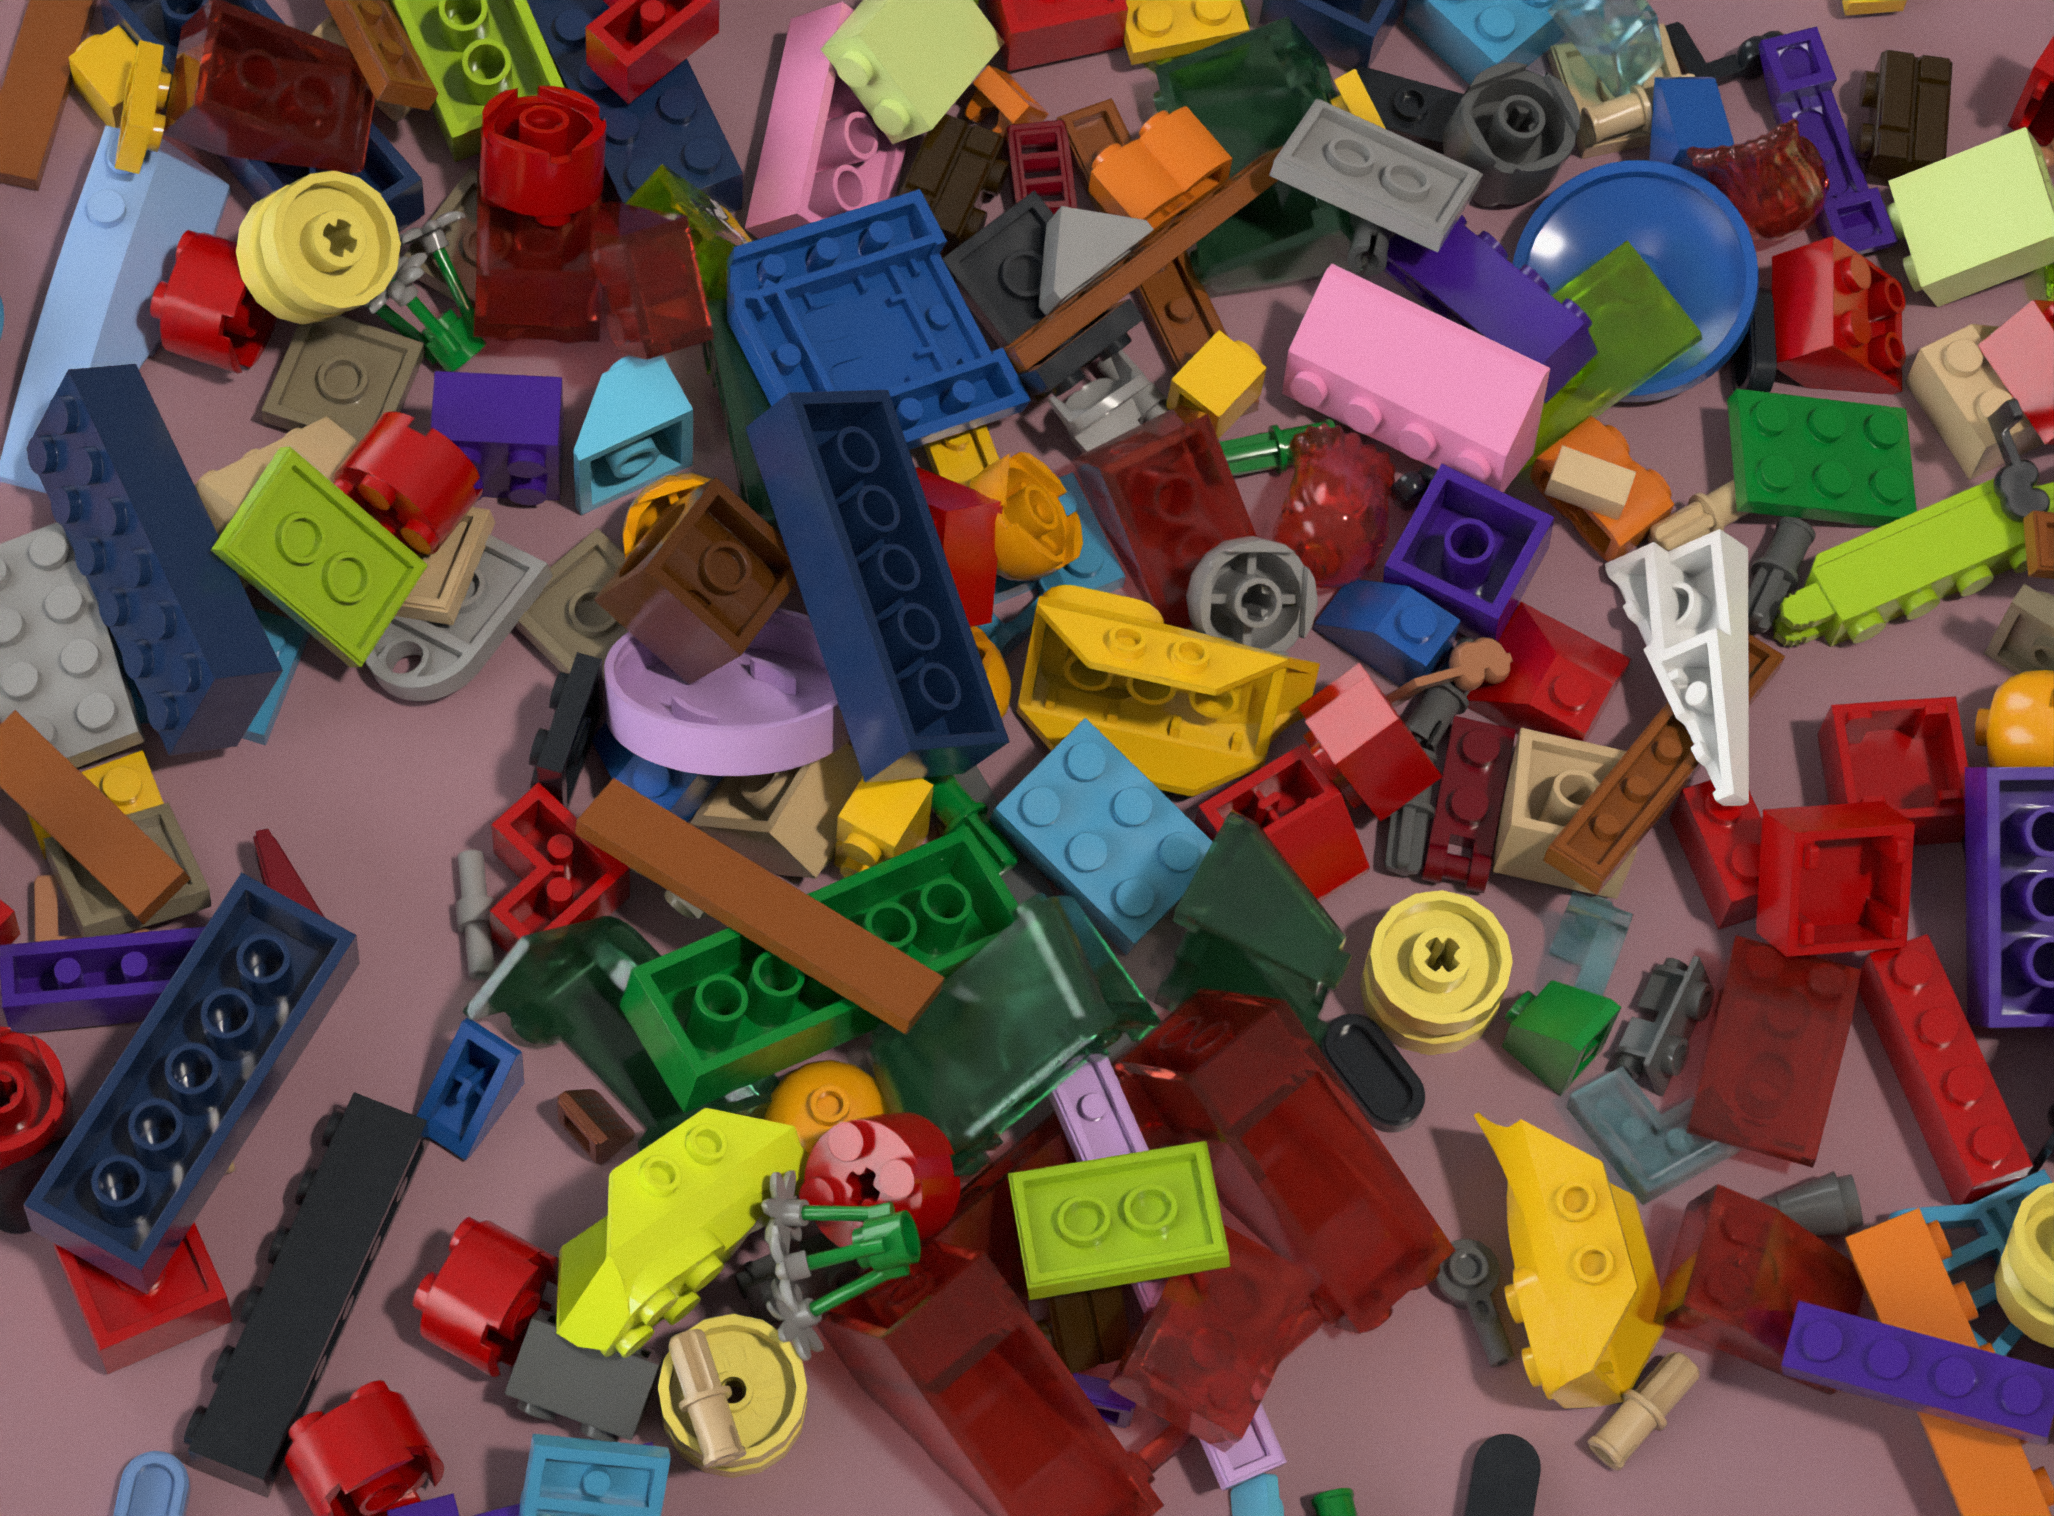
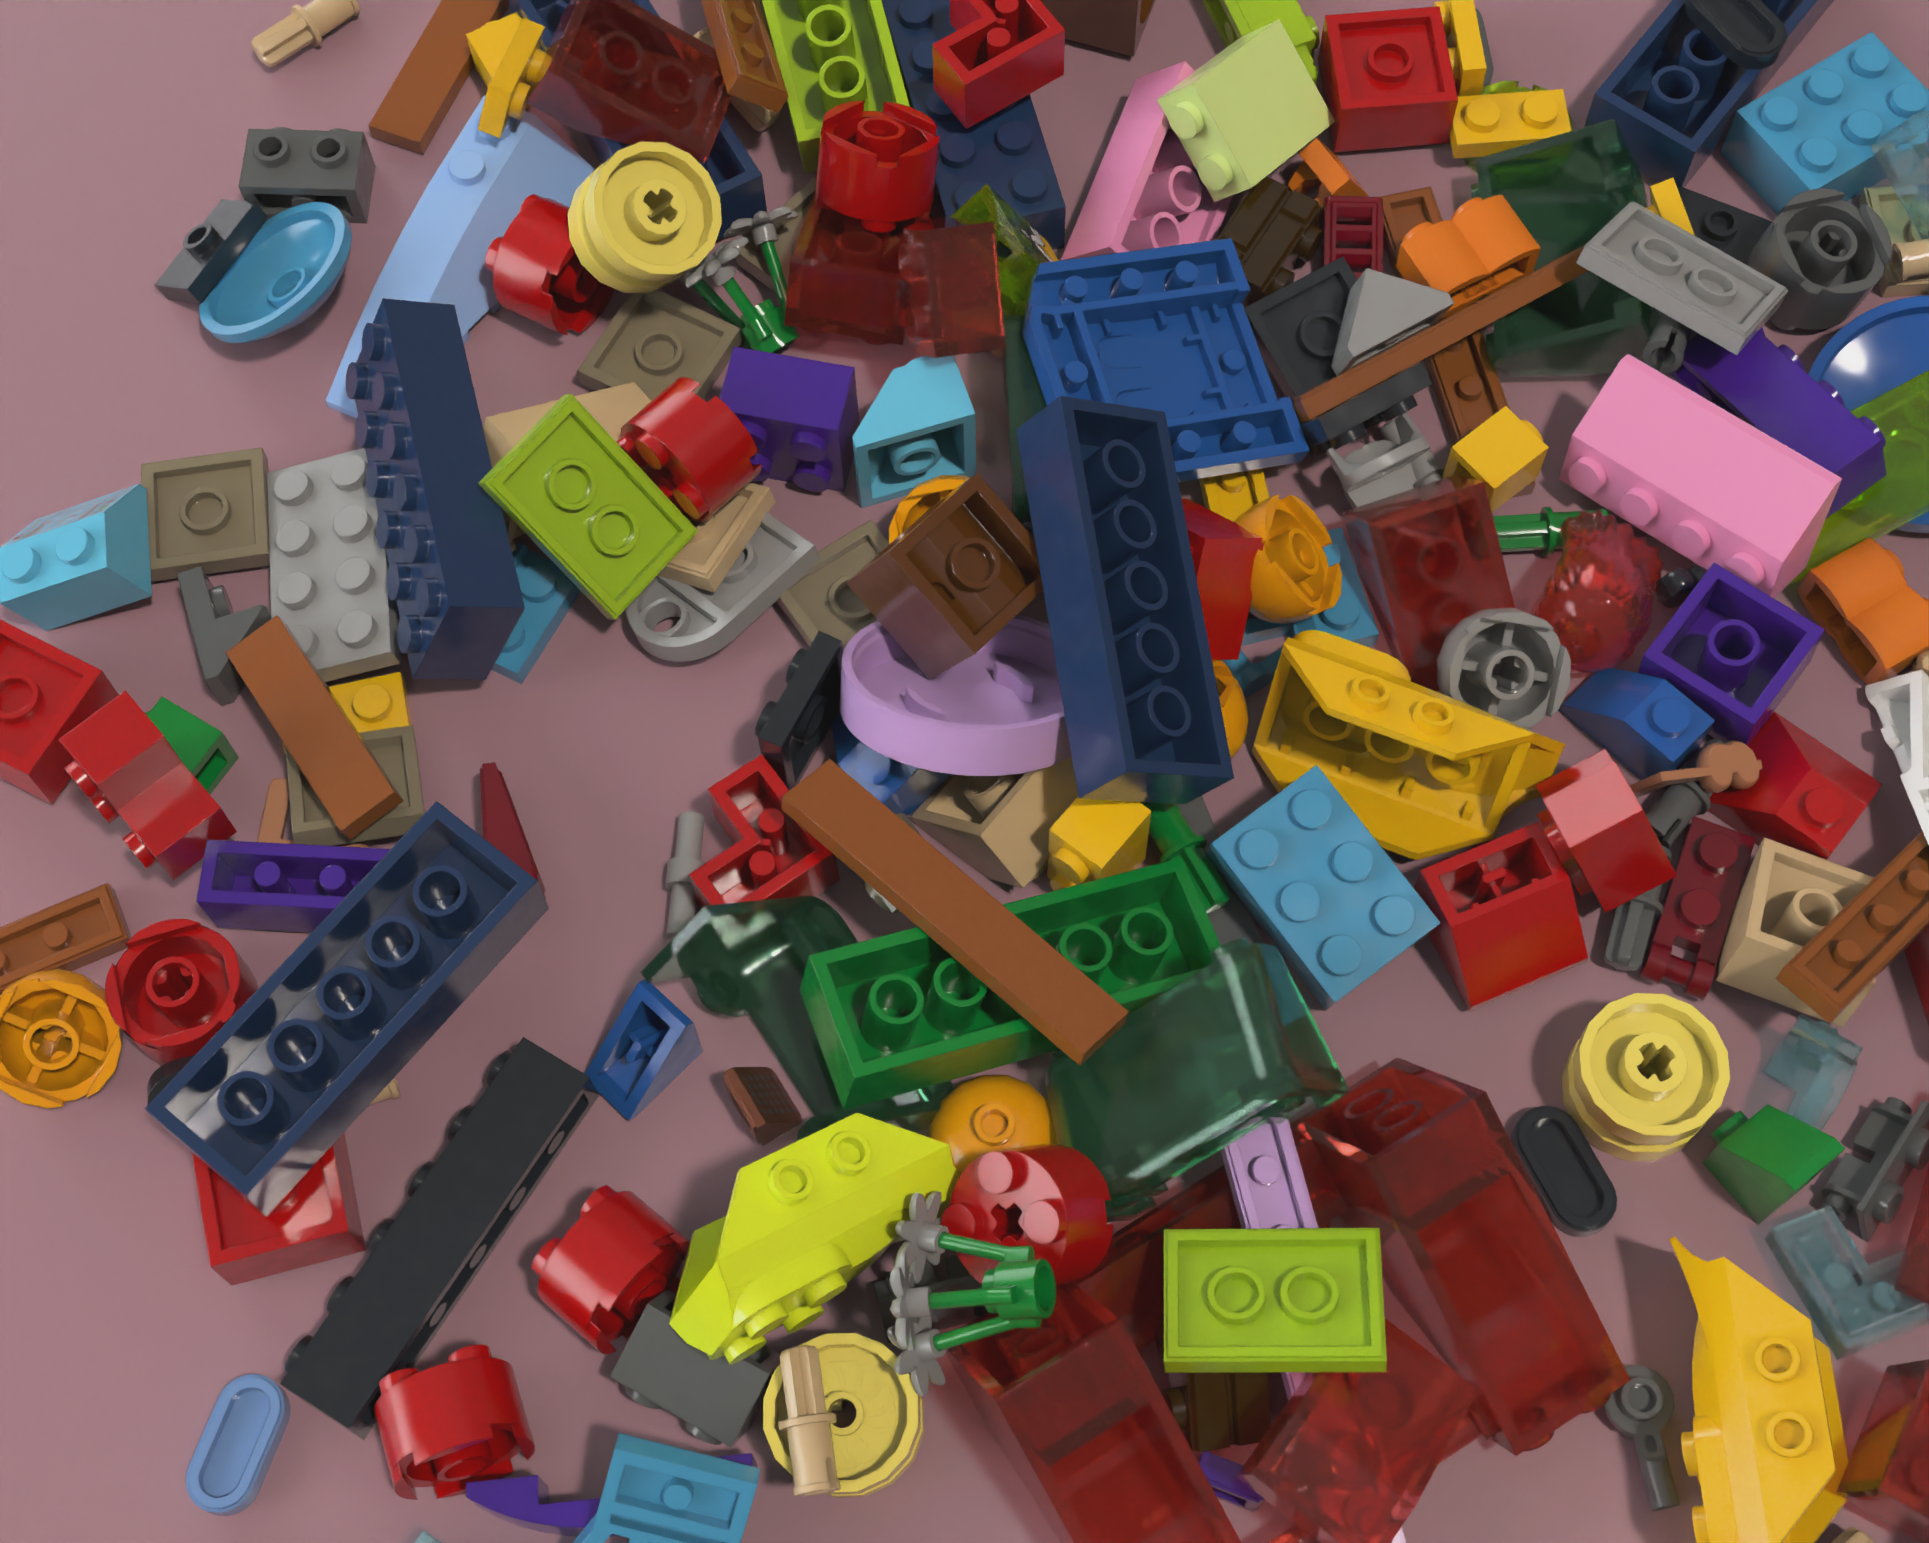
camera: 20 degrees right, 0 degrees up
clear green windscreen [1154,810,1352,1073] -> none
tan piece [1544,445,1636,520] -> none

